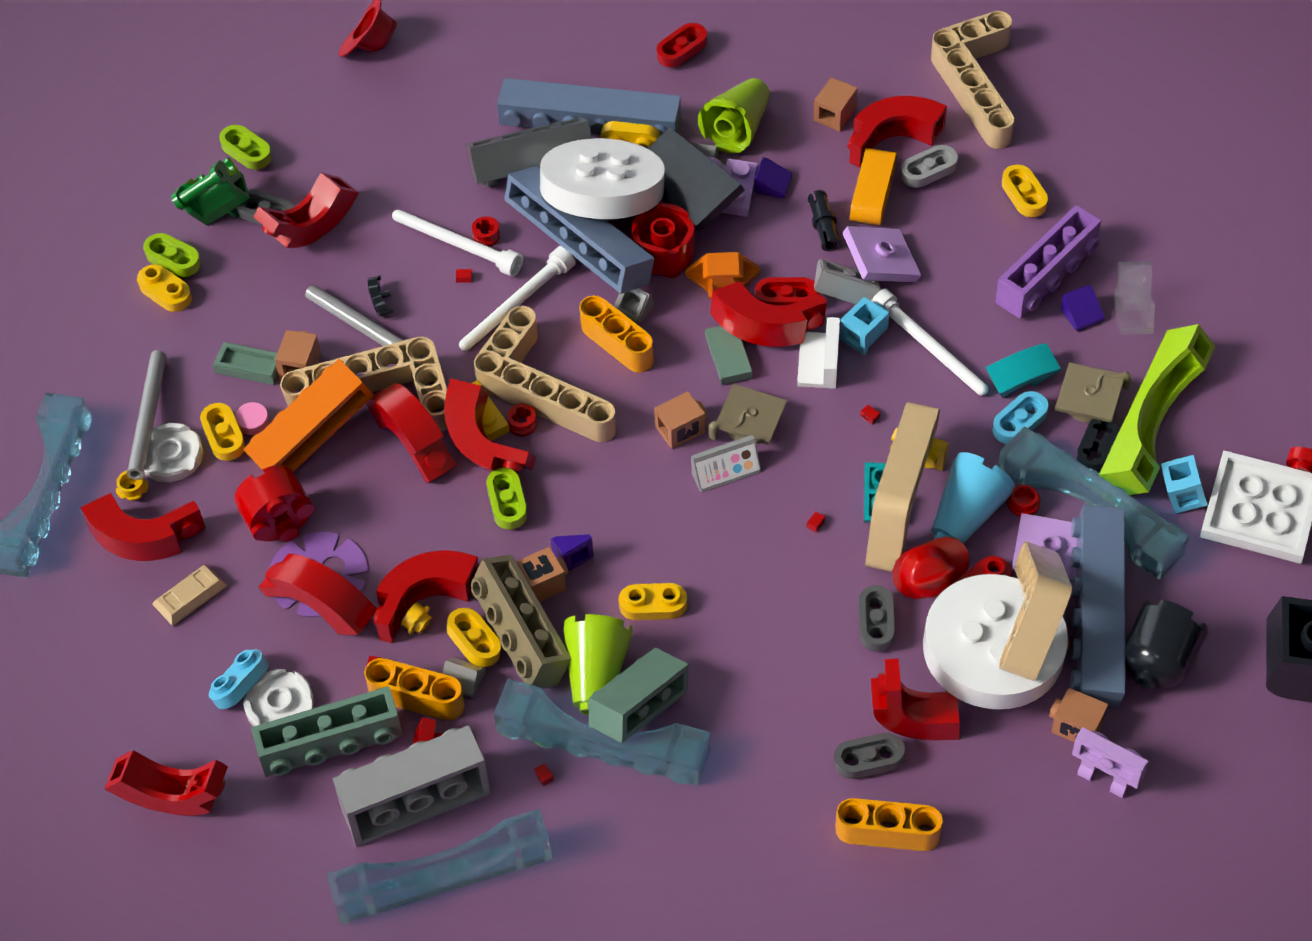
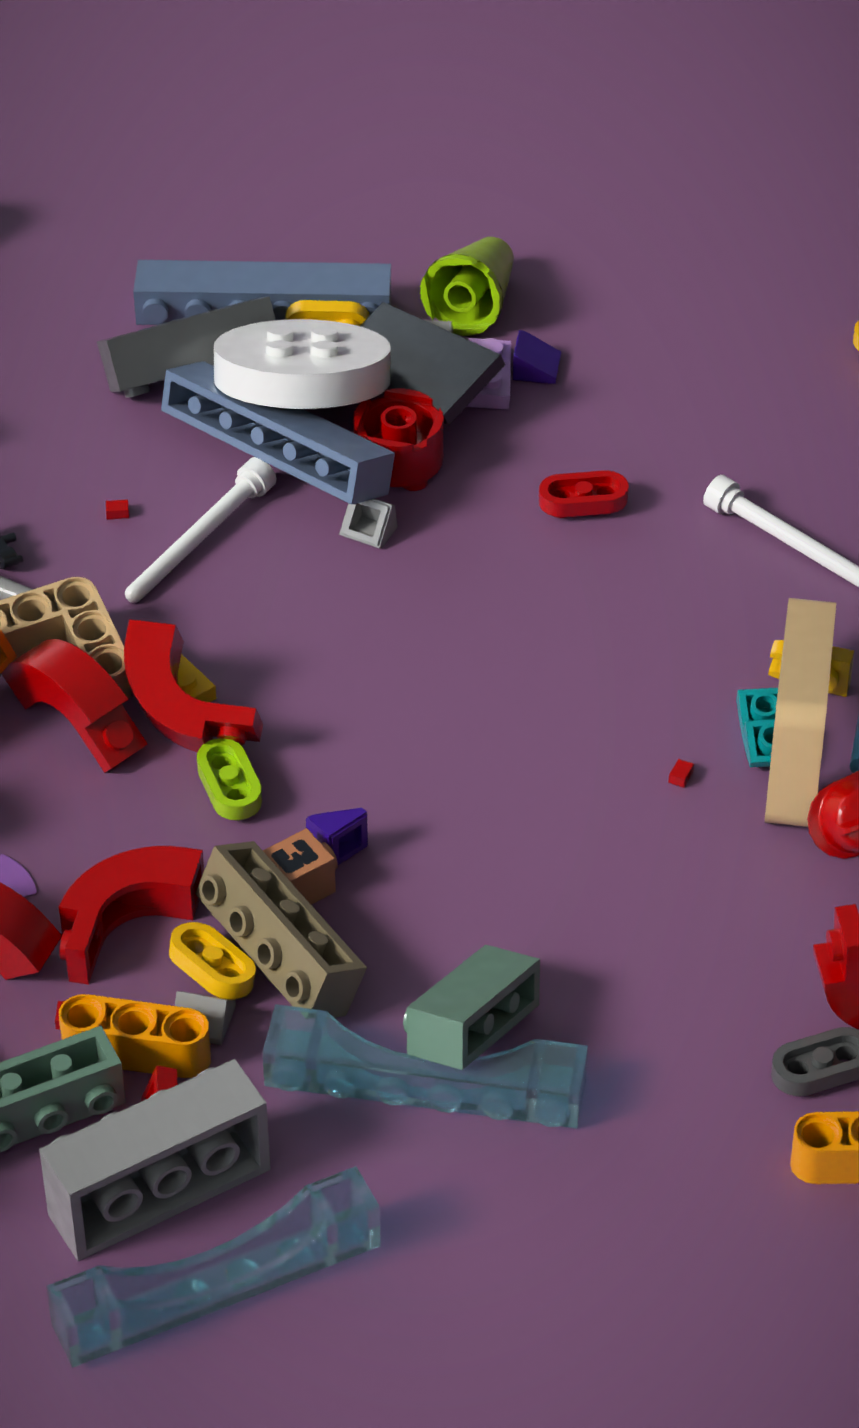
camera: 10 degrees left, 10 degrees down
white piece [392,210,523,277] -> none
yellow plate [401,602,432,635] -> none
red bush [471,216,500,247] -> none
tan beam [474,306,617,442] -> none
red bush [507,403,537,437] -> none
red piece [534,763,554,786] -> none
lime cone [563,614,633,715] -> none
light orange beam [579,295,654,373] -> none
yellow plate [619,583,687,620] -> none
nougat brick [654,391,707,449] -> none
red plate [656,23,707,67] -> none
orange piece [685,252,760,299] -> none
slope [691,435,761,492] -> none
sand green tile [705,326,752,385] -> none
dark tan hat [709,383,787,445] -> none
red arch [710,281,827,347] -> none
white panel [797,317,840,389] -> none
black pin [807,190,841,251] -> none
nougat brick [813,77,858,132] -> none
light grey slope [814,258,881,304] -> none
medium azure brick [839,297,889,355] -> none
lavender plate [843,226,921,282] -> none
red arch [847,96,947,167] -> none
light orange beam [850,148,897,226] -> none
dark grey plate [858,585,895,652] -> none
red piece [860,404,880,425] -> none
light grey plate [901,145,958,188] -> none
tan beam [931,11,1014,149] -> none

